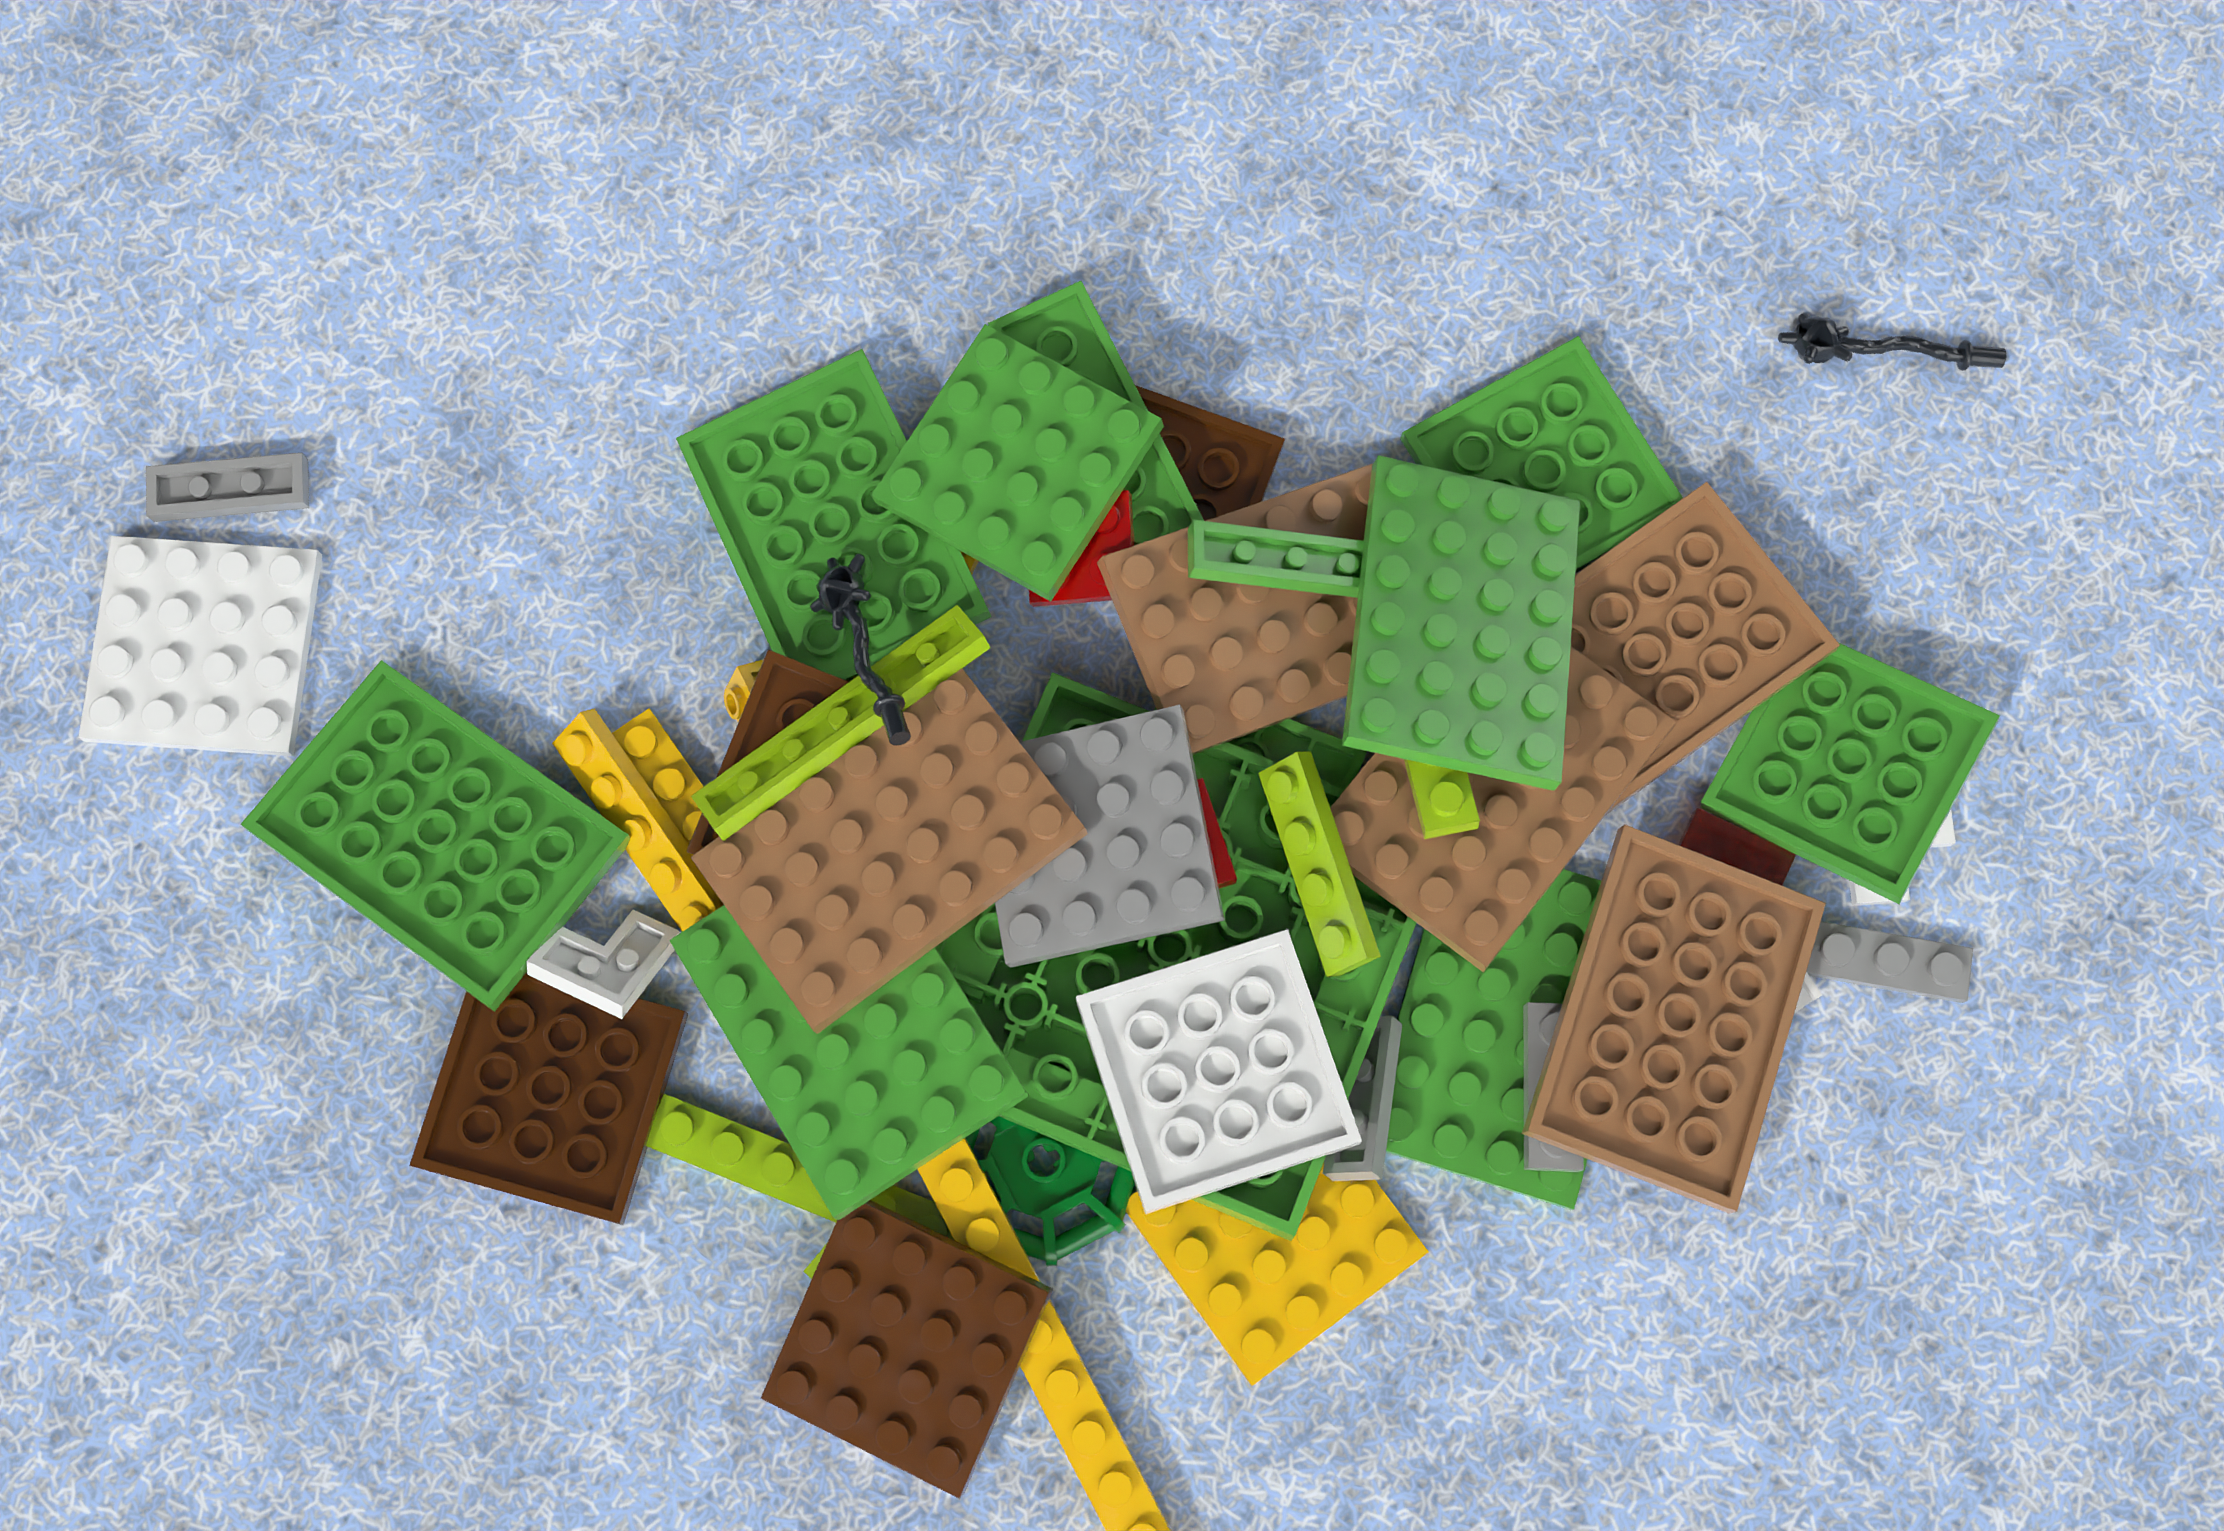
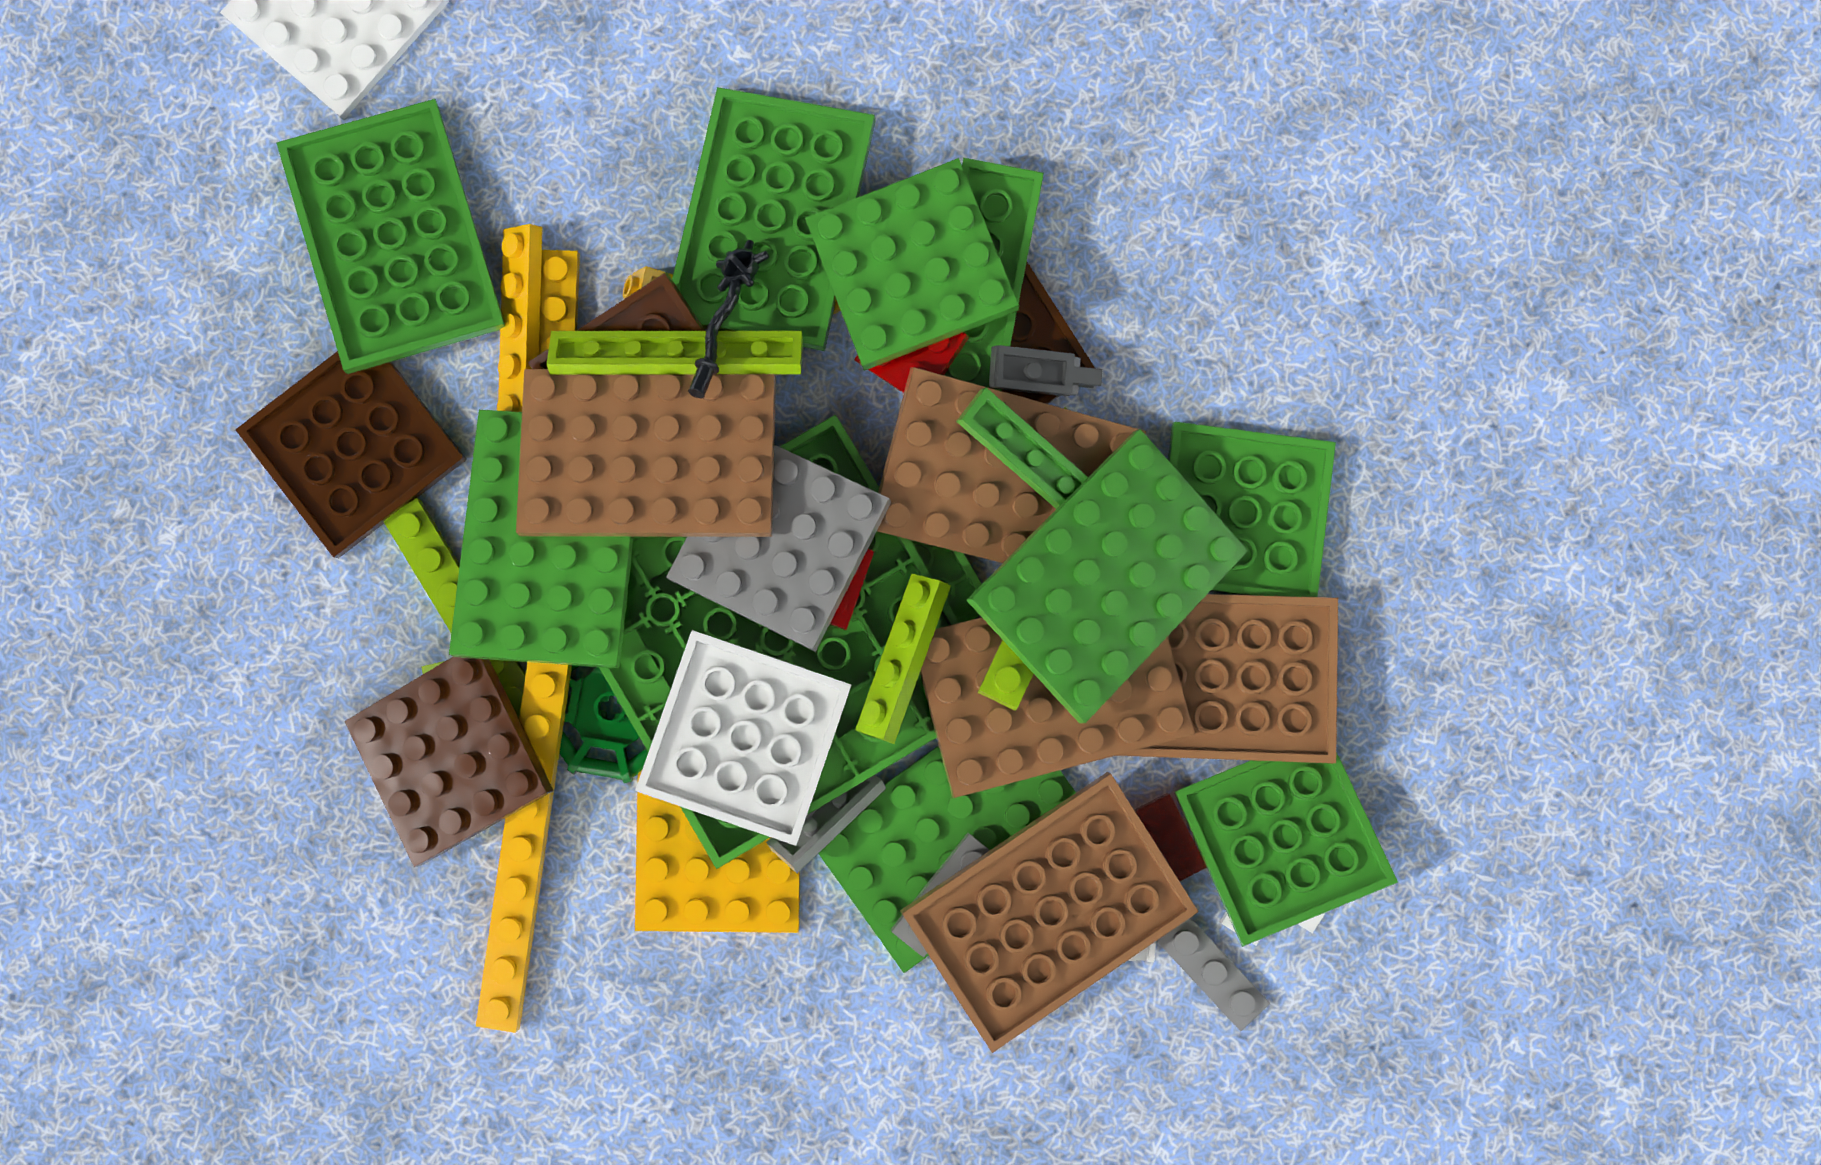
camera: 35 degrees right, 10 degrees up
white plate [527,910,680,1019] -> none
black piece [1778,313,2006,371] -> none
none -> dark grey hinge [989,345,1102,396]

